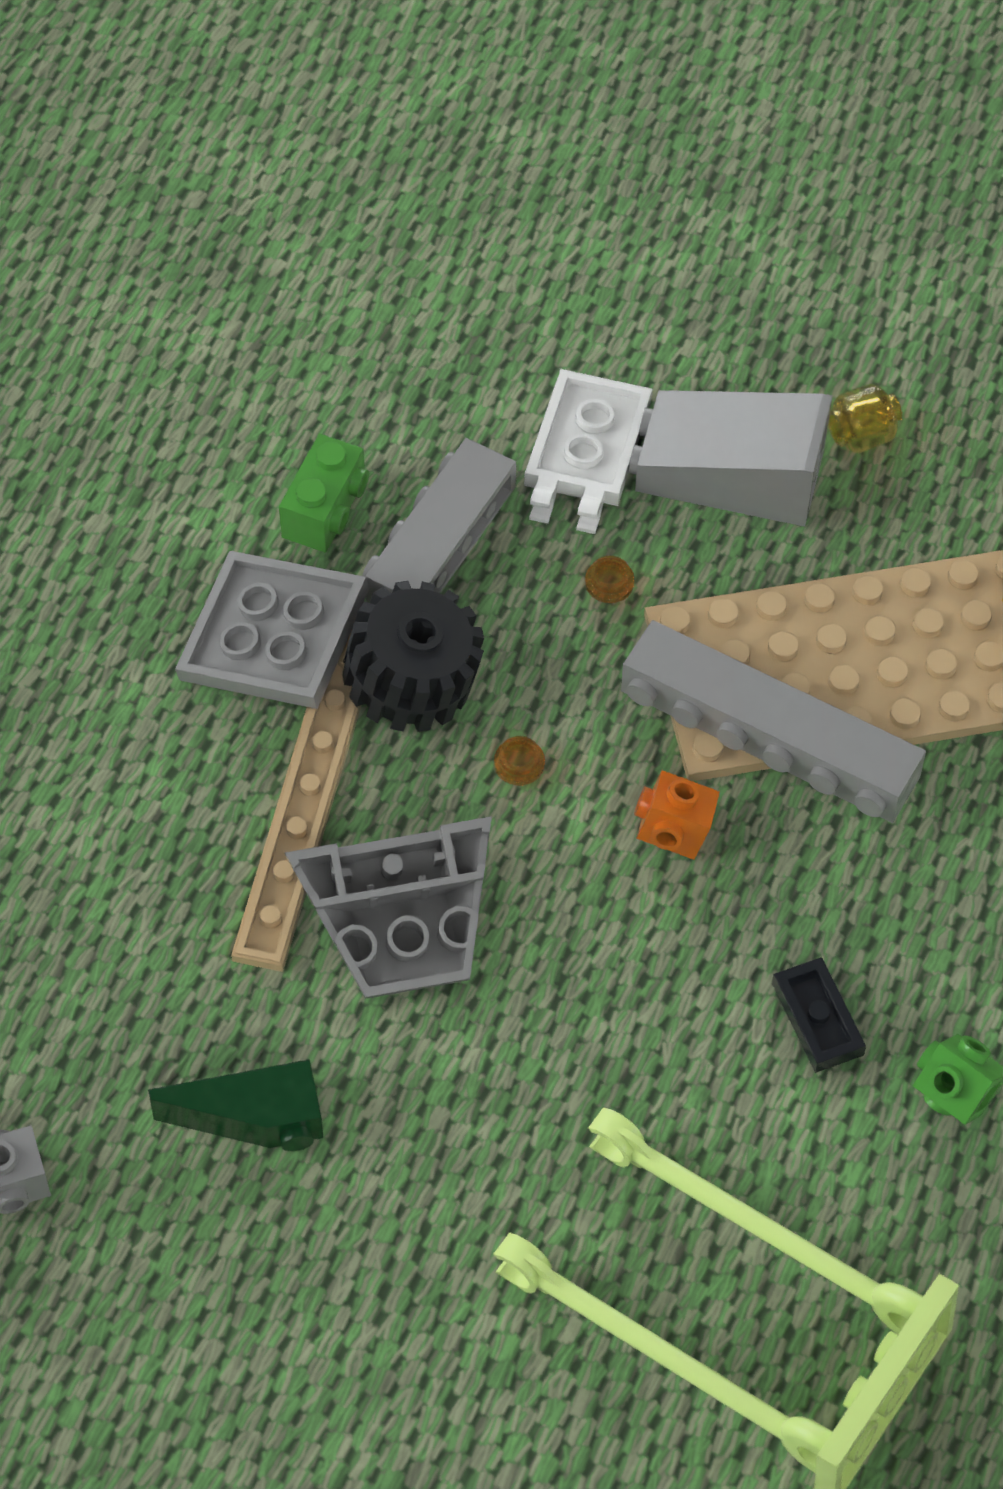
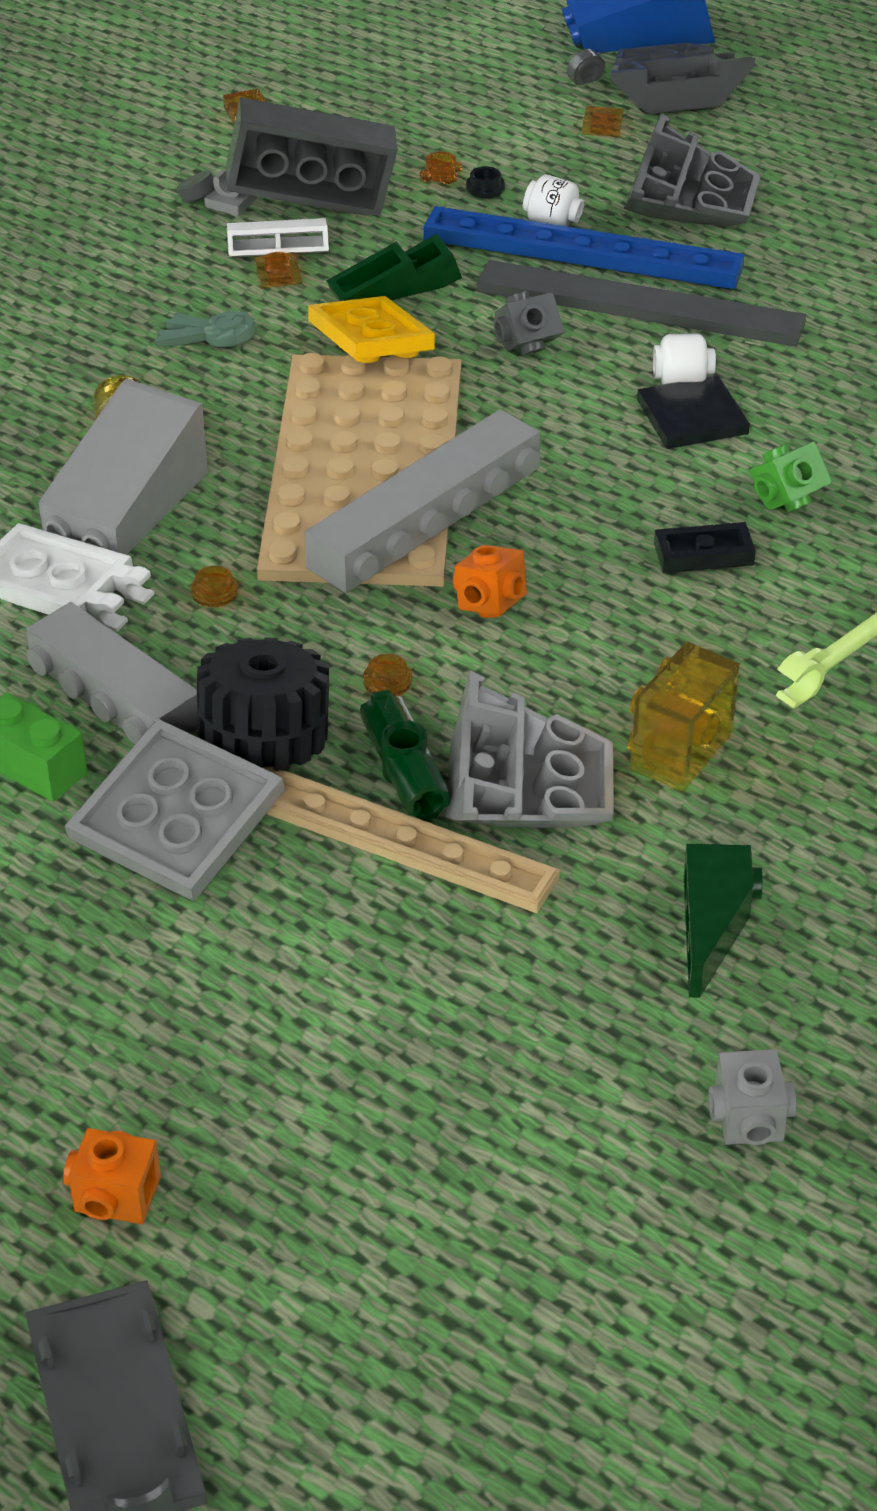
camera: 75 degrees left, 15 degrees down
none -> dark green piece [360,689,450,821]
none -> clear yellow brick [627,641,740,792]

